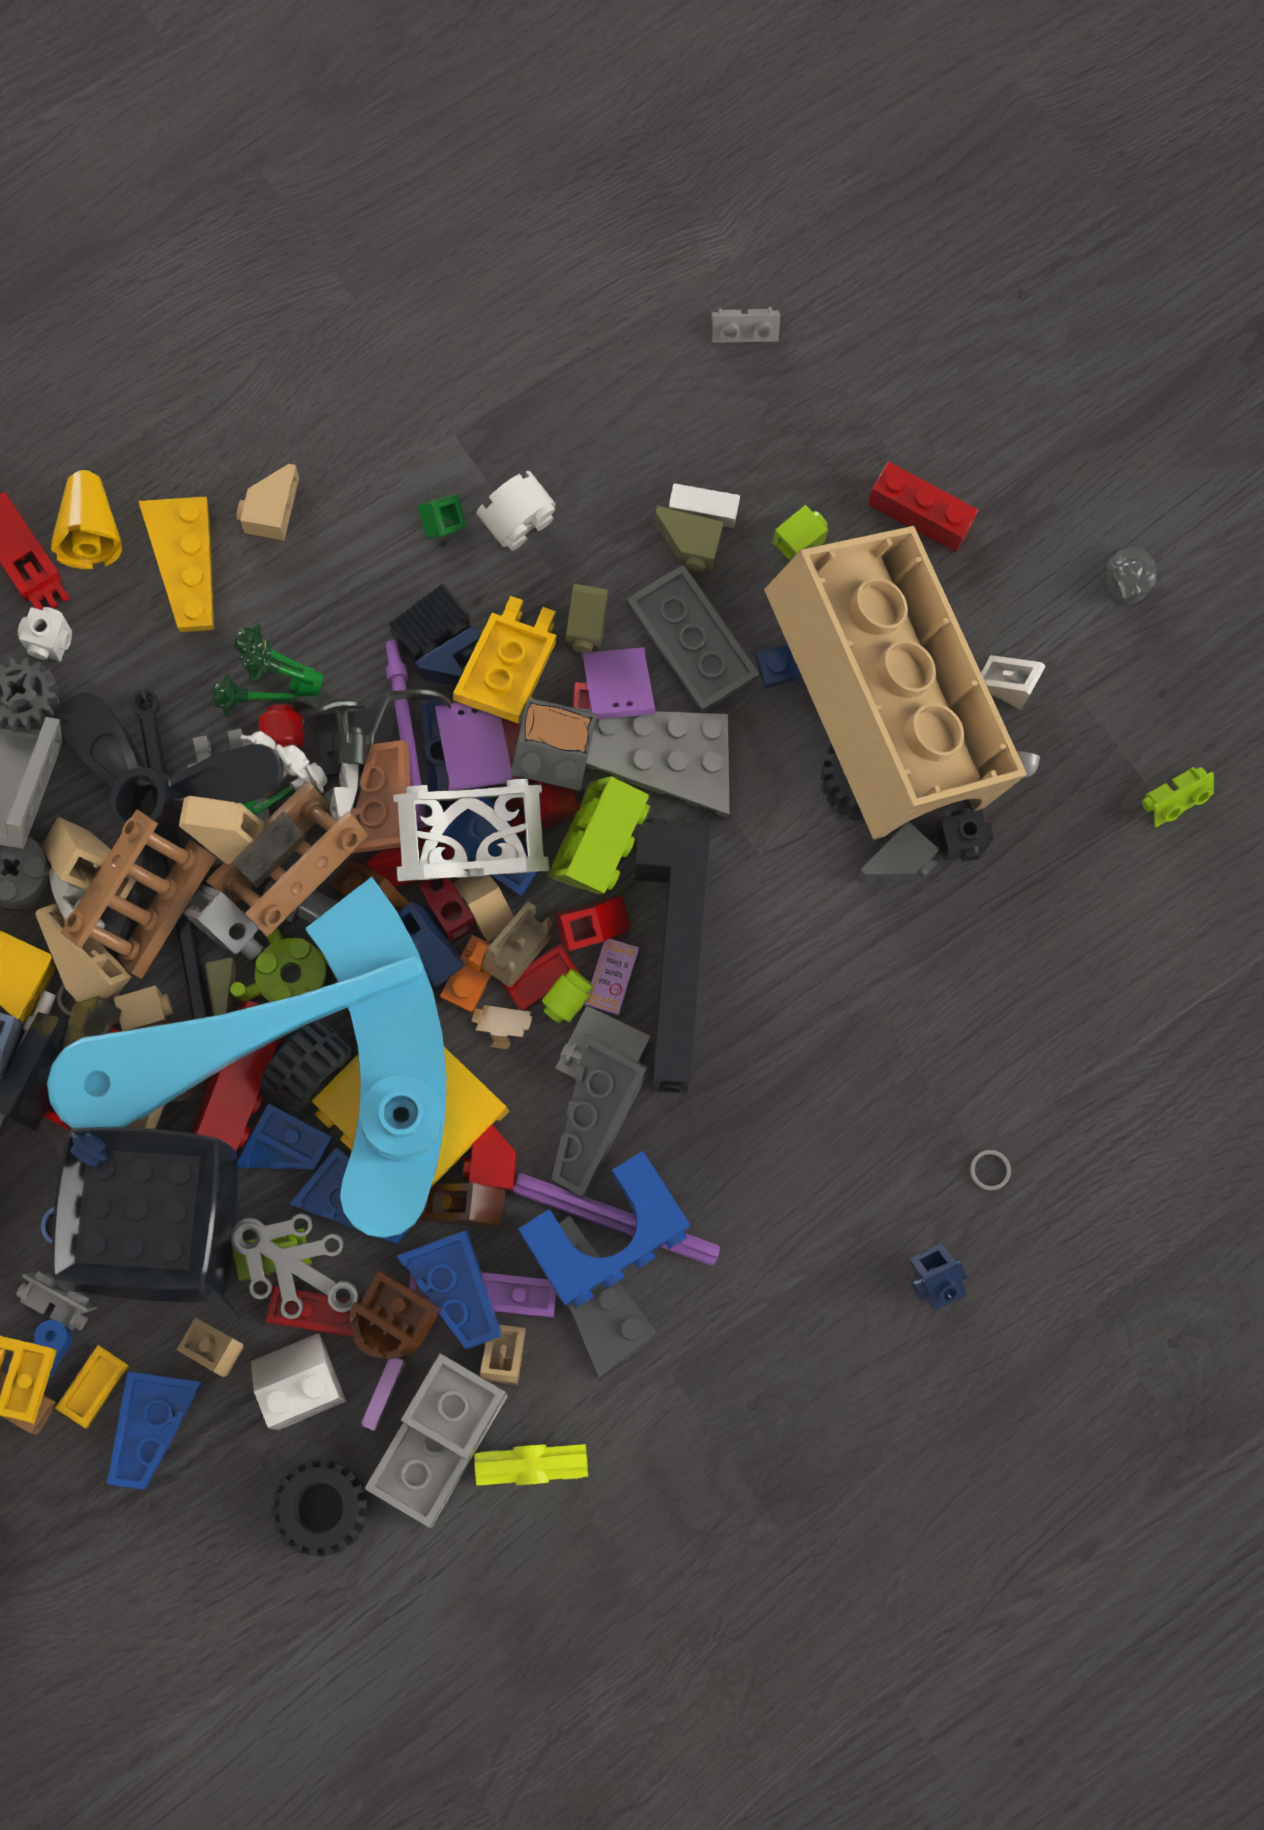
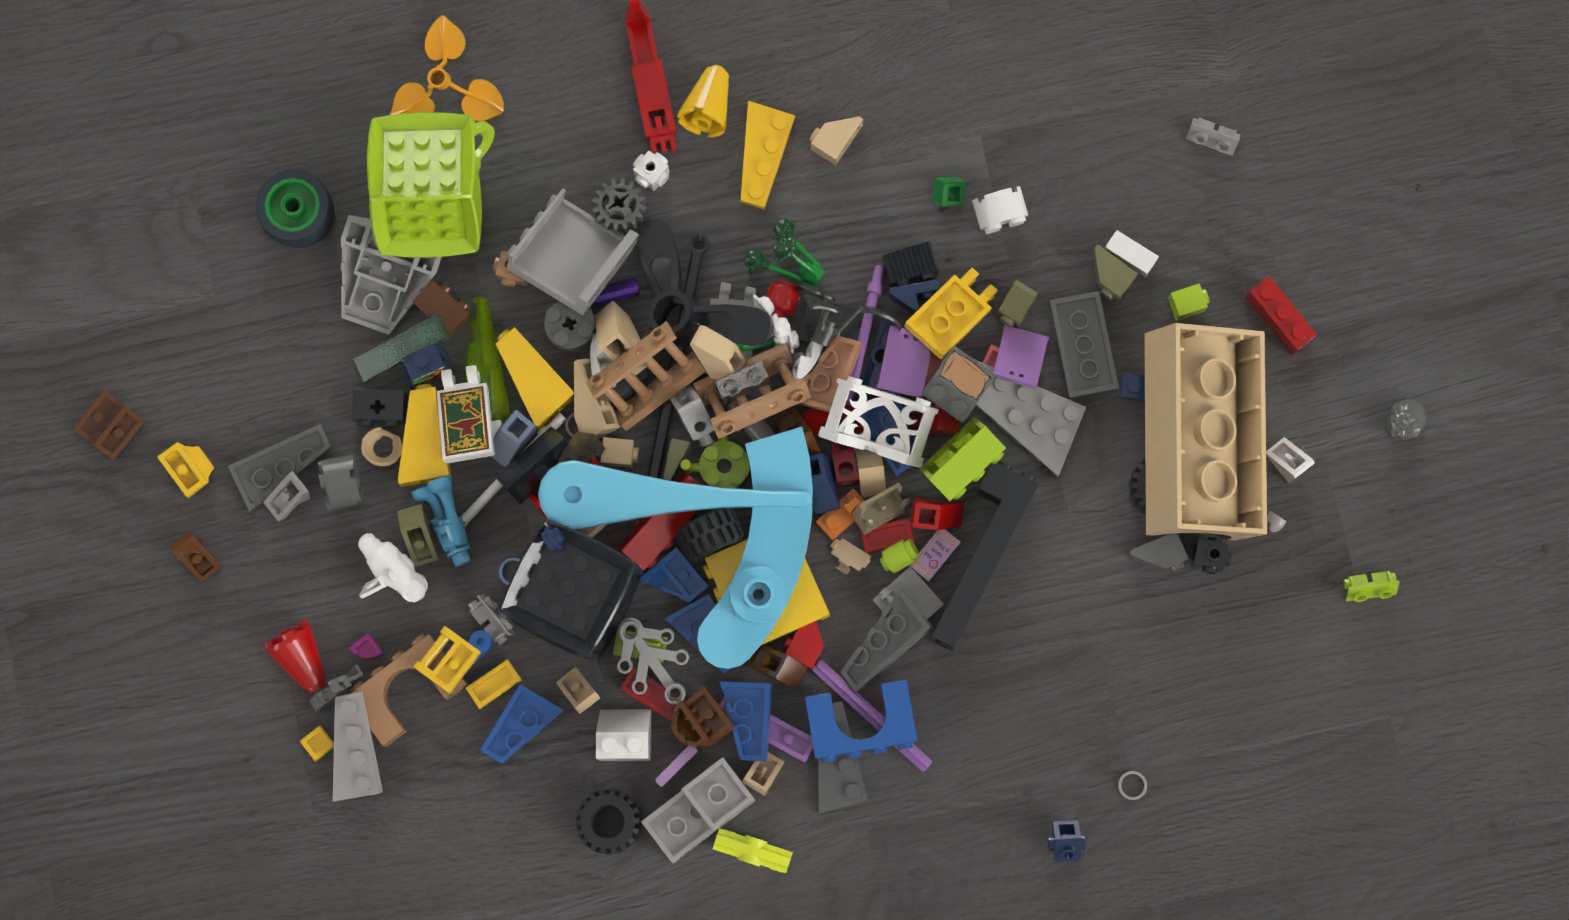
camera: 30 degrees right, 5 degrees up
none -> dark purple slope [591,278,640,307]

